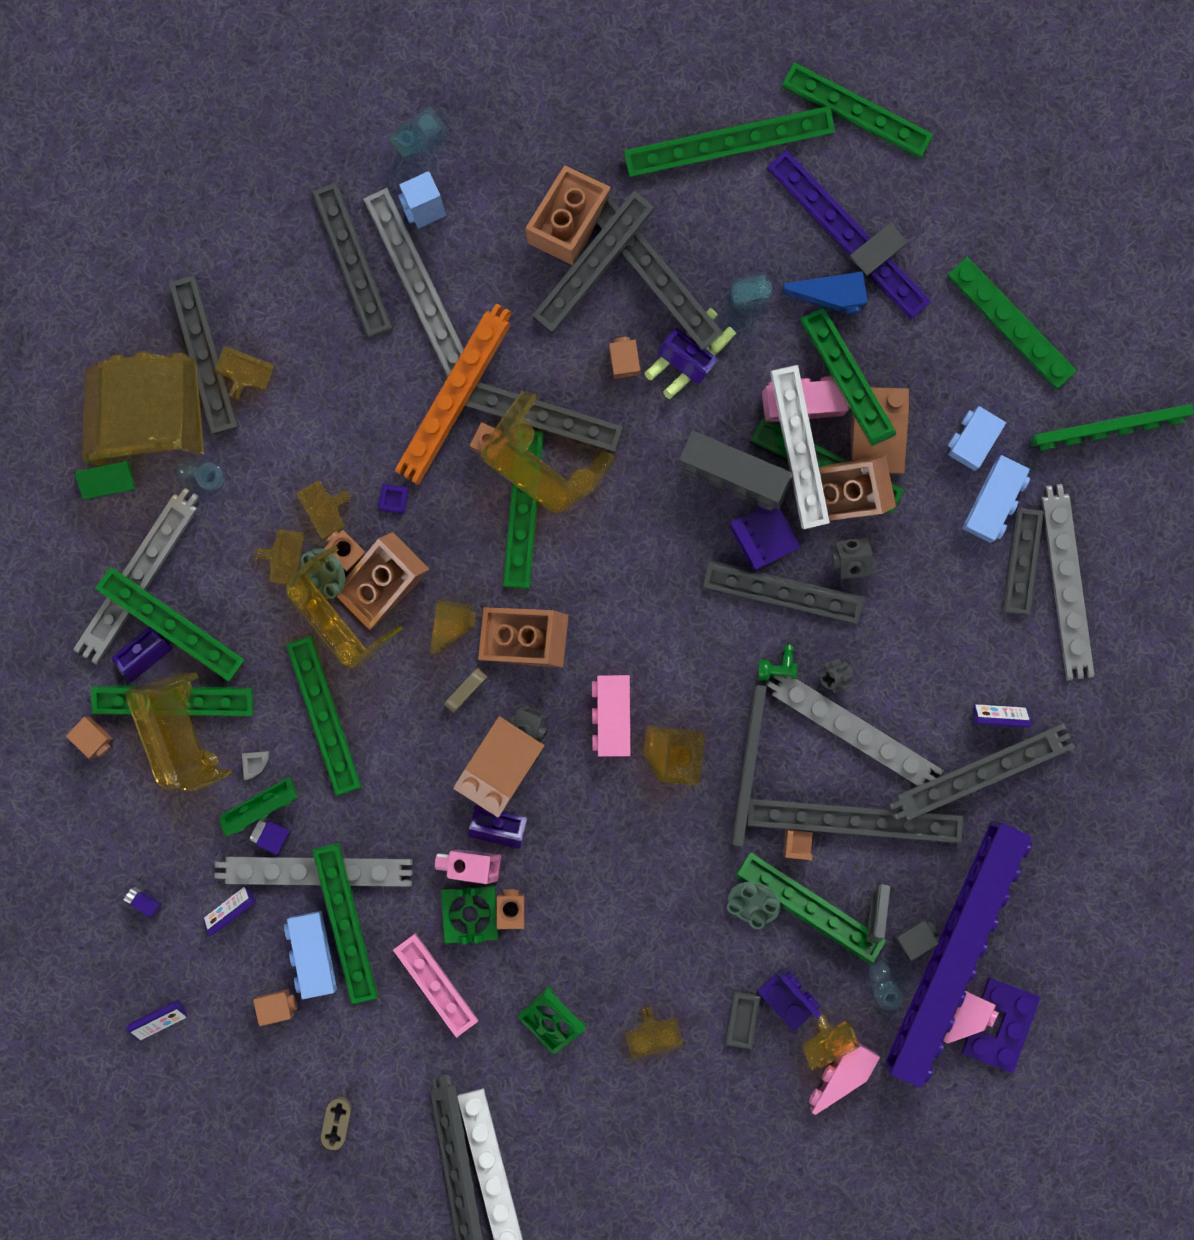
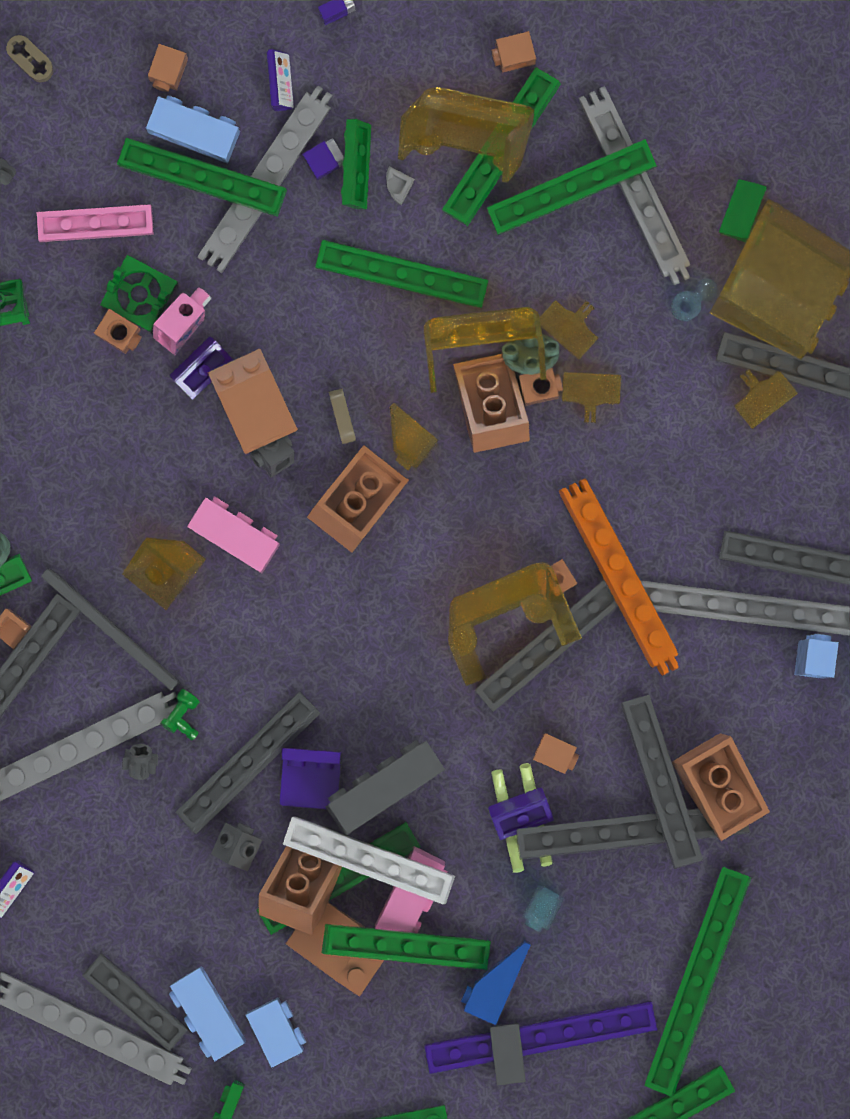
camera: 125 degrees right, 0 degrees up
dark purple slope [111,627,173,682] -> none
dark purple tile [378,483,409,514] -> none
green tile [503,429,544,589] -> none

